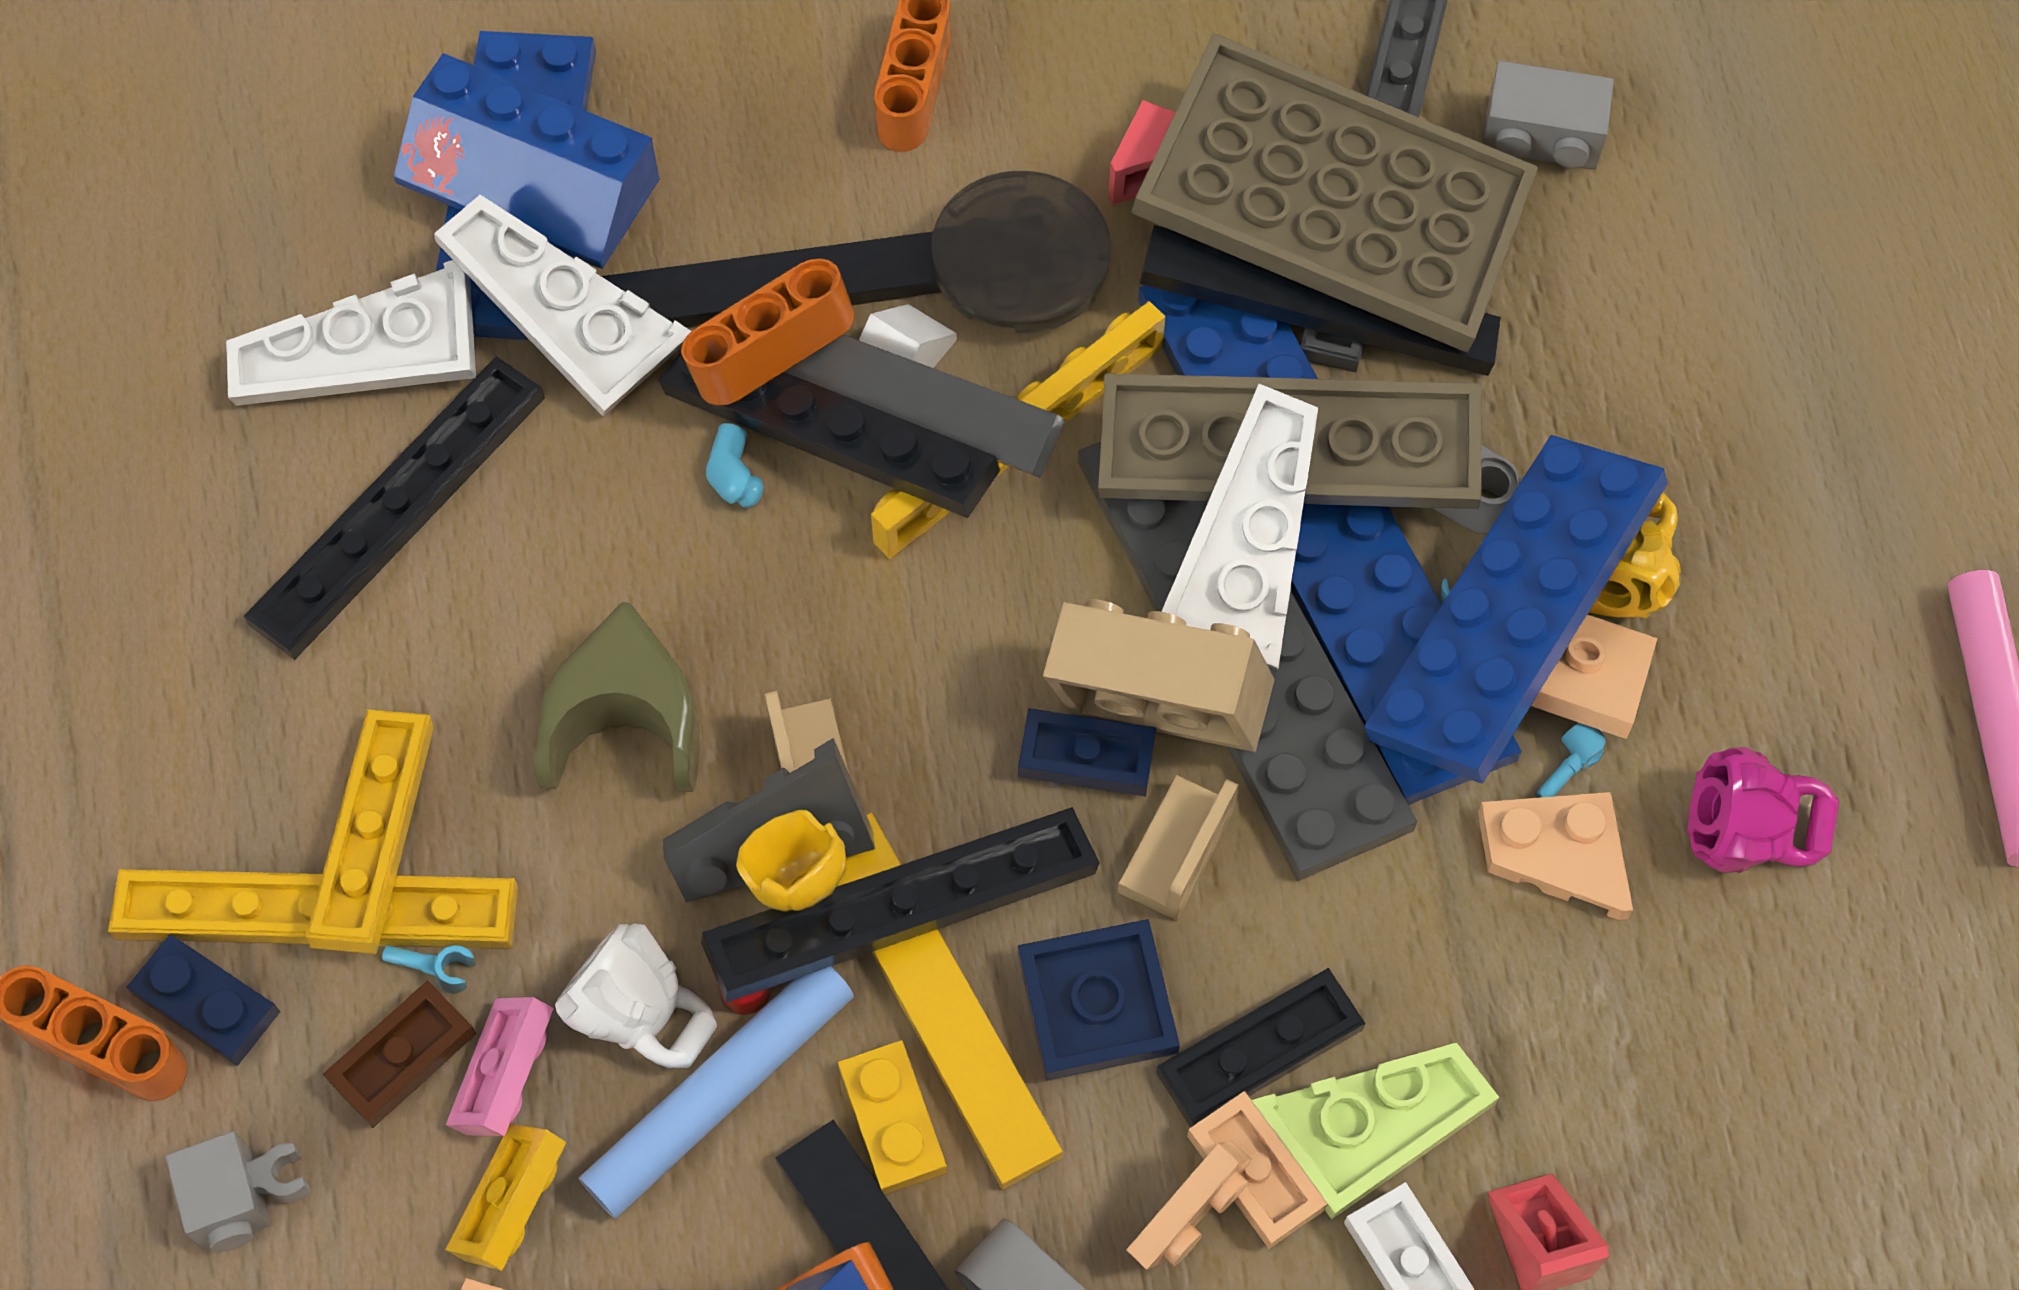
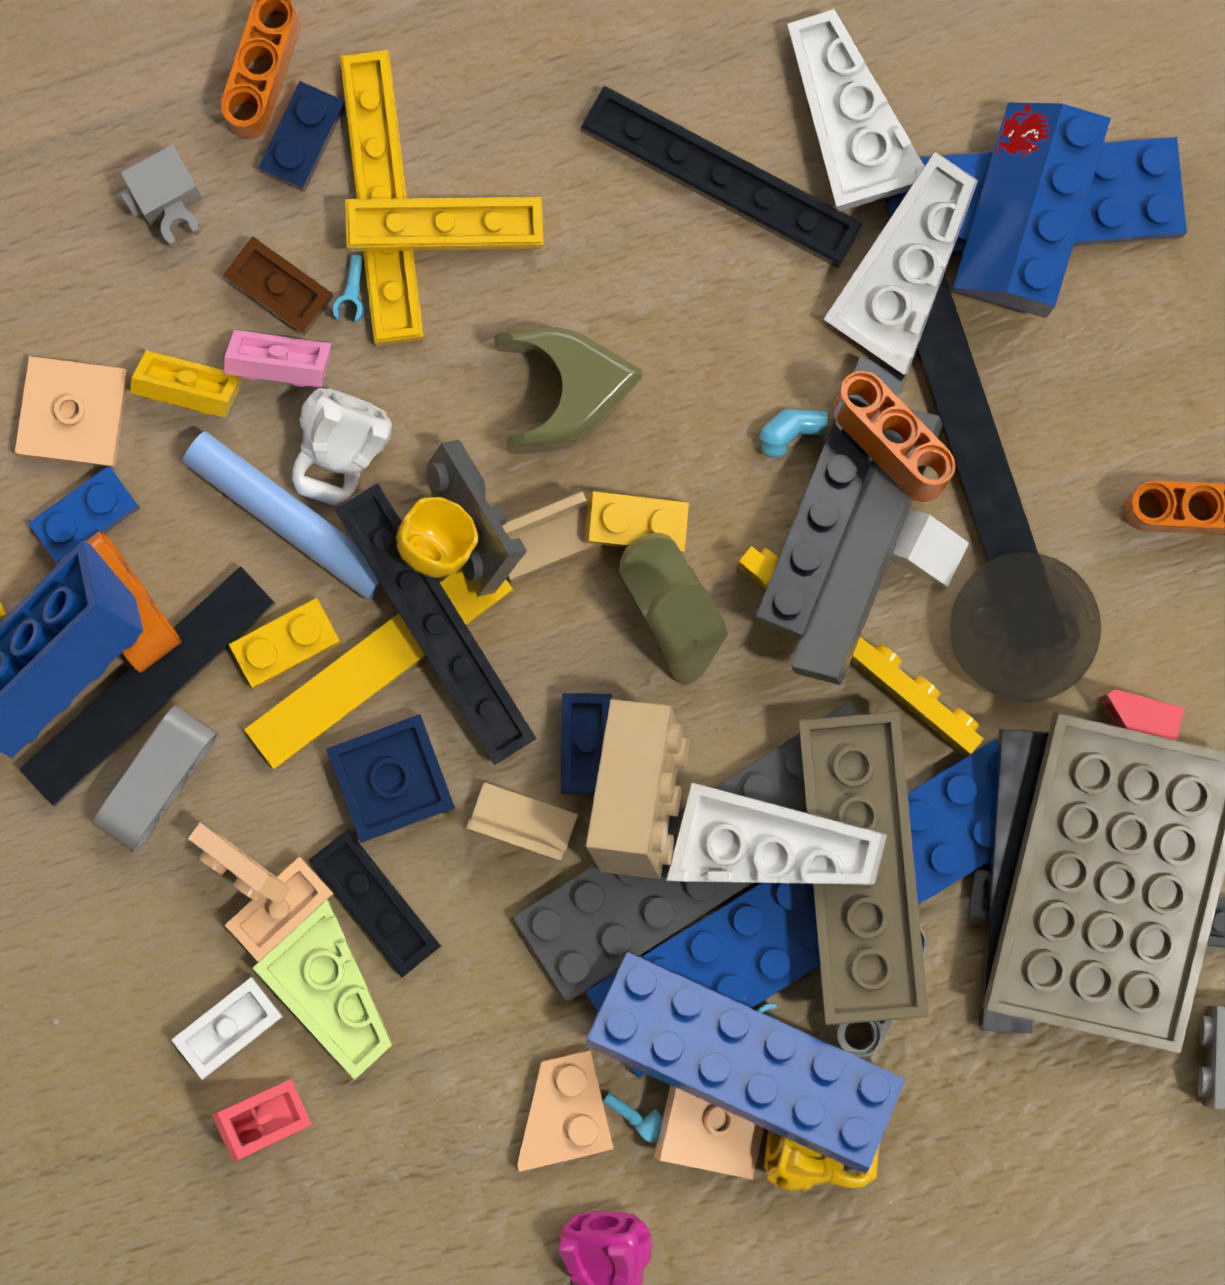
camera: 80 degrees right, 20 degrees up
none -> yellow plate [584,491,689,553]
none -> olive animal [619,533,728,685]

